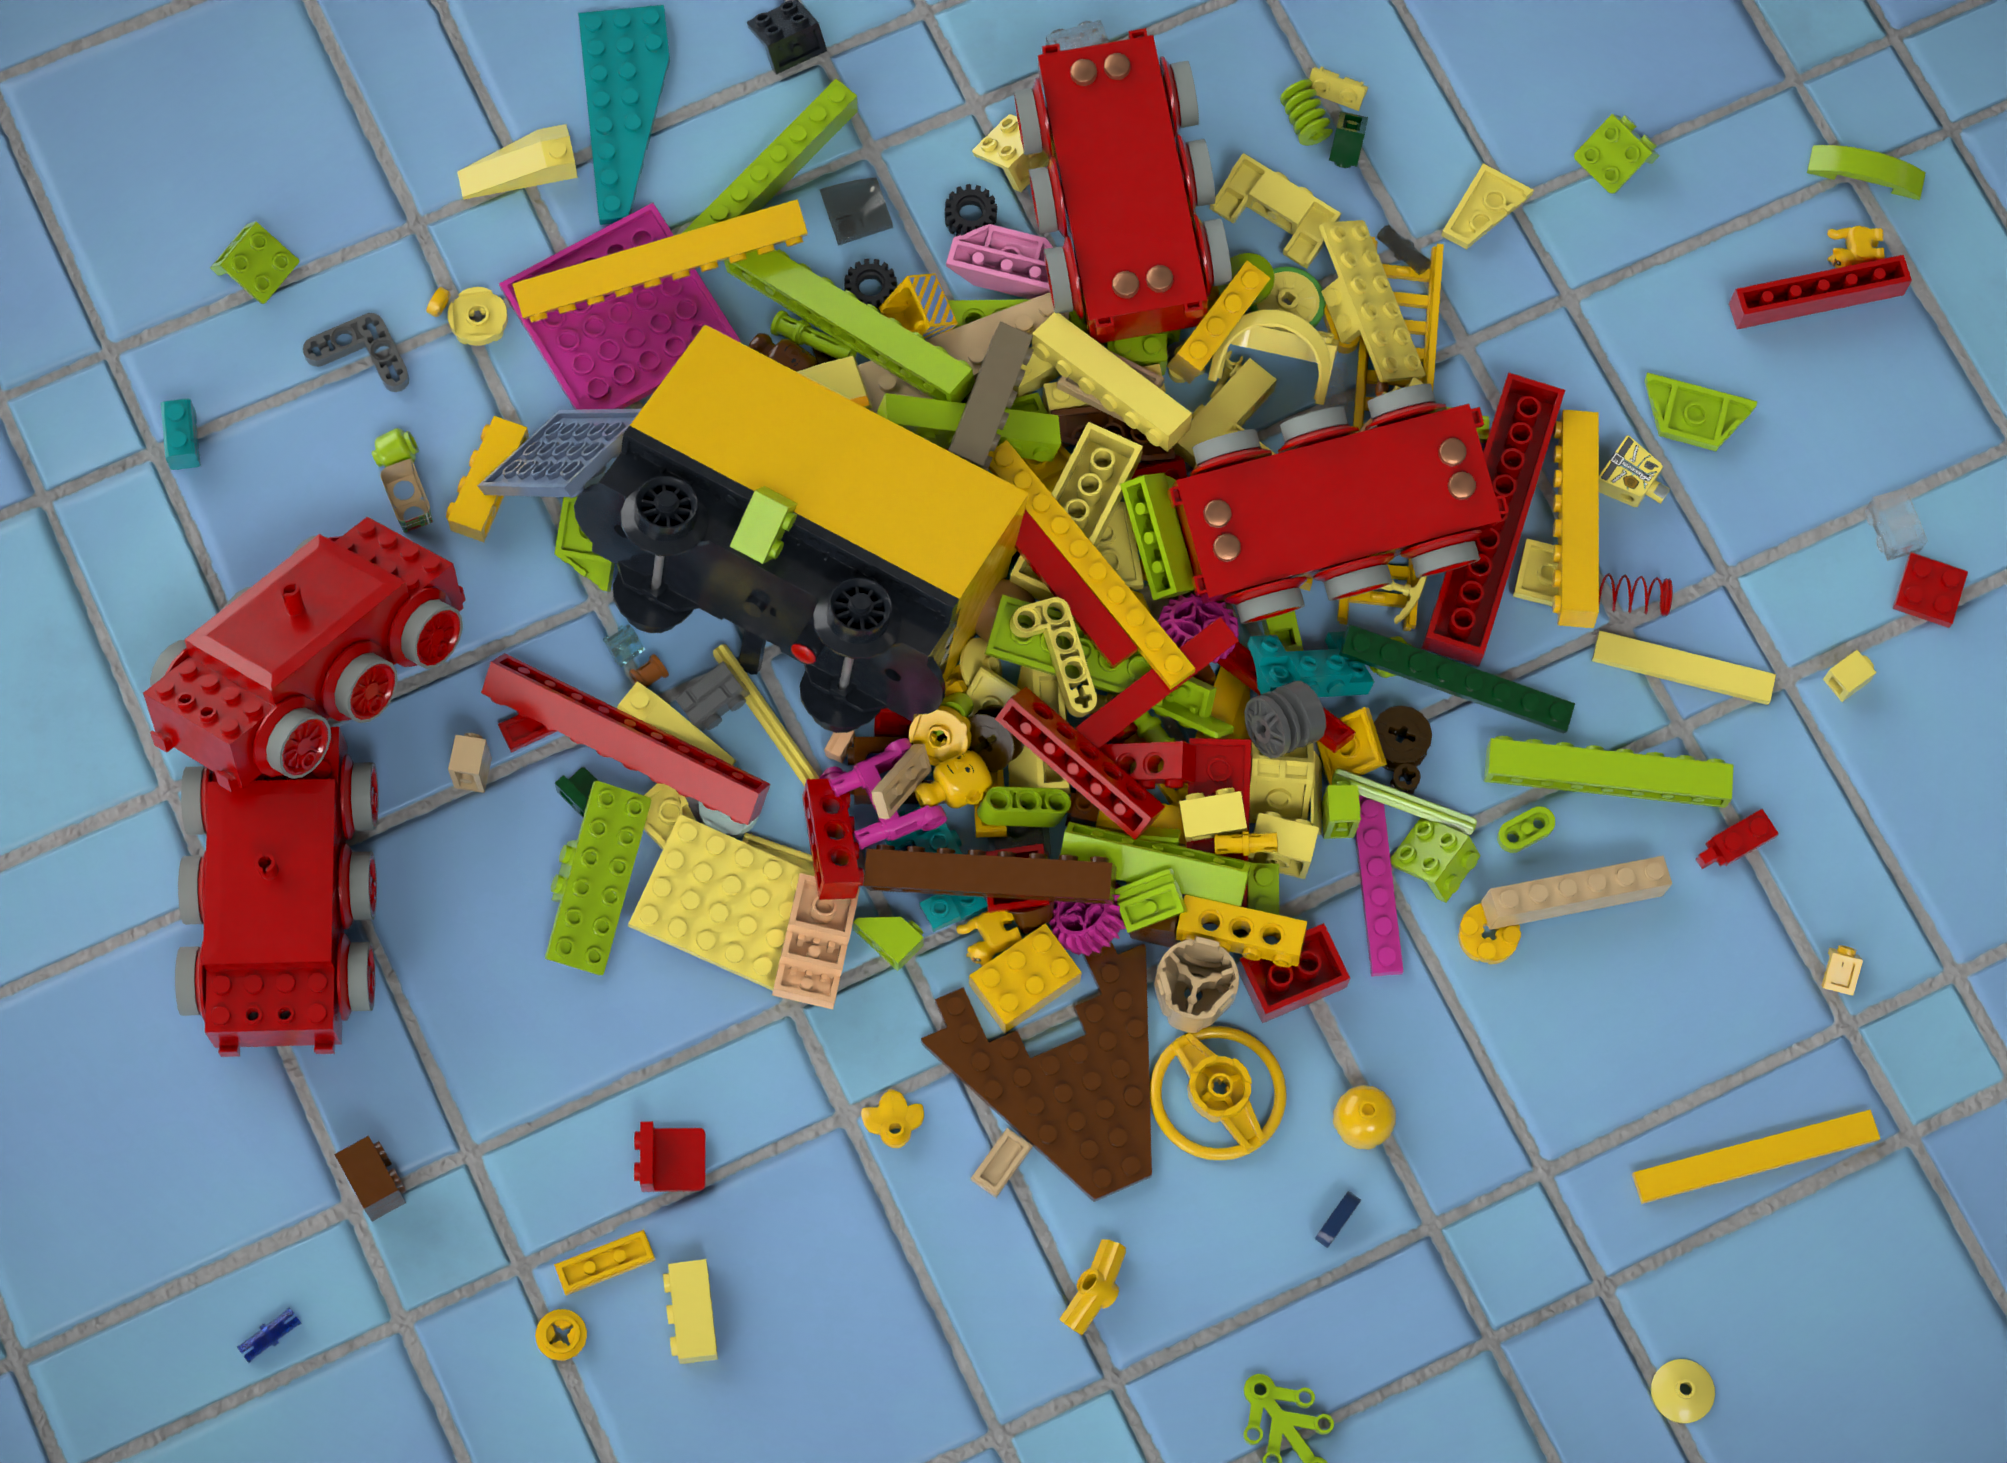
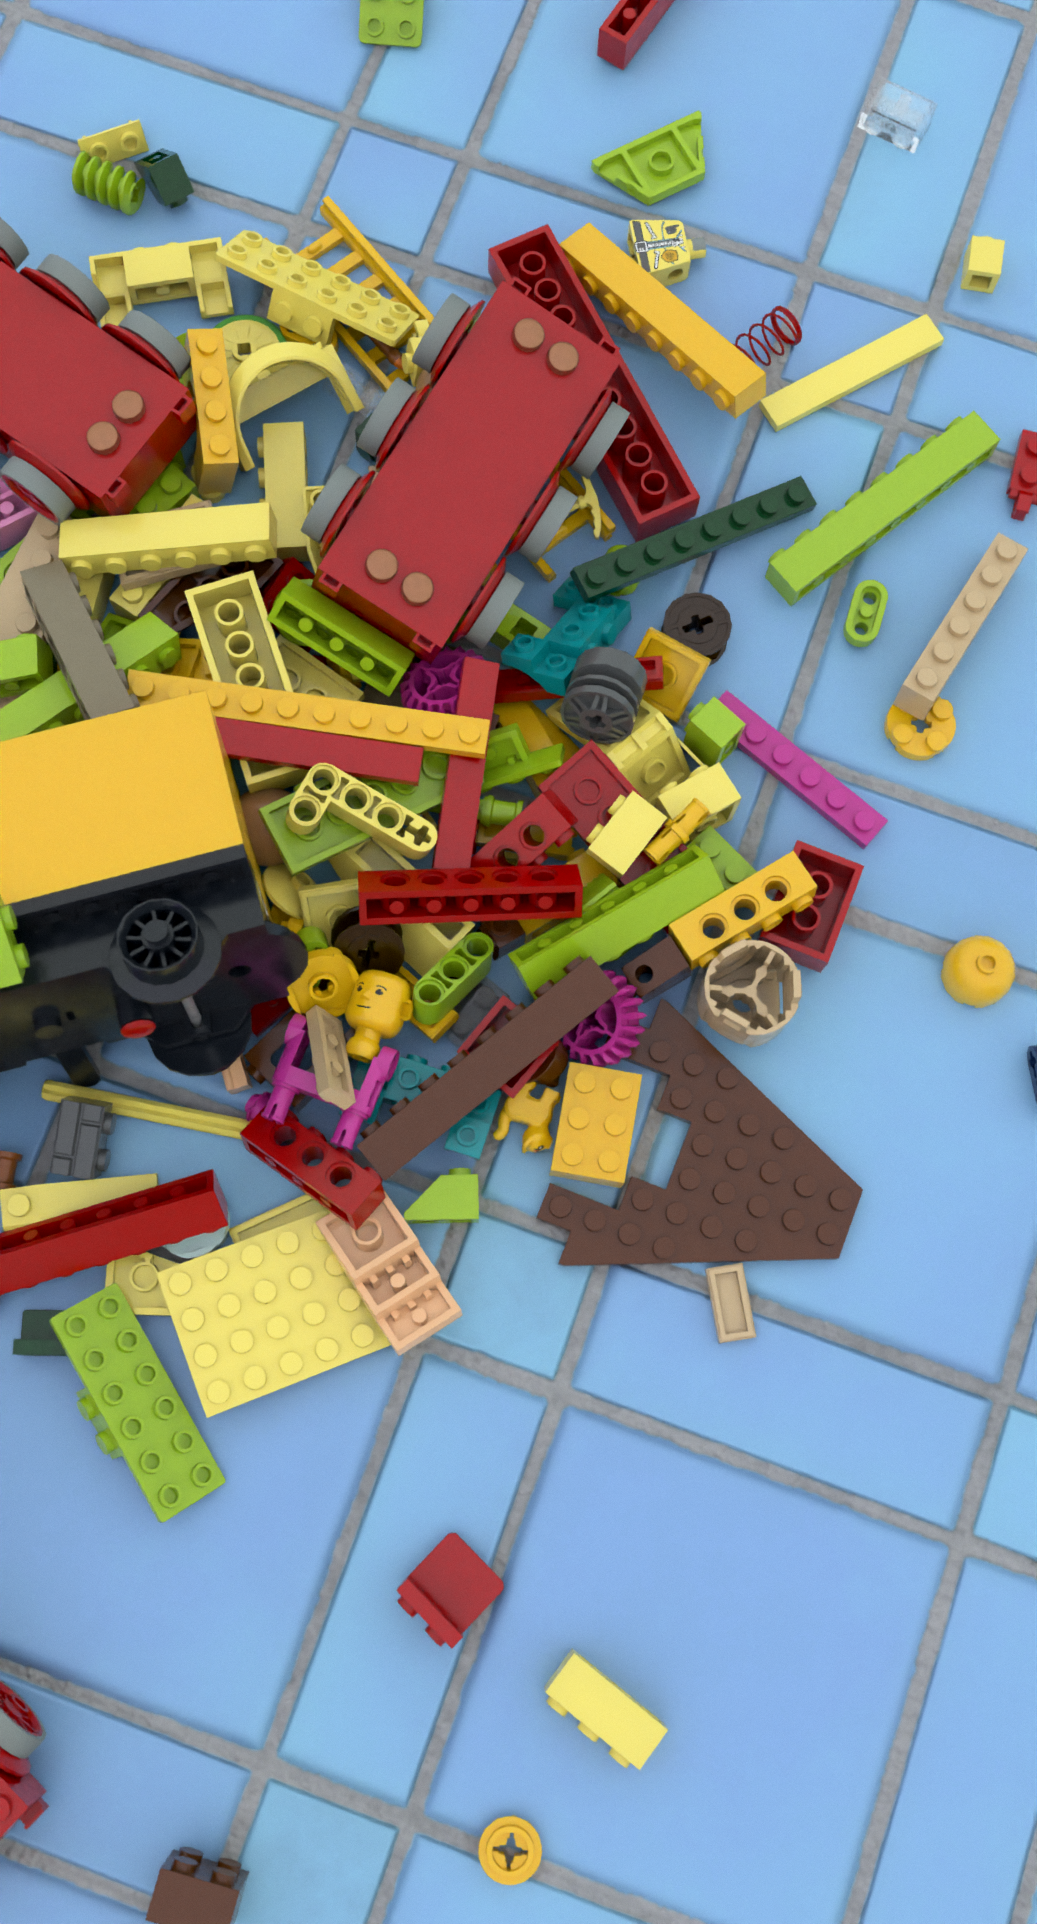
camera: 45 degrees left, 5 degrees up
yellow tile [554,1229,656,1296] -> none
yellow plate [861,1089,924,1148] -> none
yellow piece [1059,1239,1126,1336] -> none
lime plate [1115,869,1187,933] -> none
yellow piece [1150,1026,1287,1161] -> none
light yellow hand [1214,351,1243,389] -> none
lime axle [1332,768,1477,835] -> none
clear smoke pin [1377,225,1431,275] -> none
dark brown bush [1390,763,1421,795] -> none
lime bracket [1390,818,1481,903] -> none
light yellow wing [1441,163,1534,250] -> none
light yellow plate [1513,538,1558,606] -> none
red plate [1892,552,1968,628] -> none

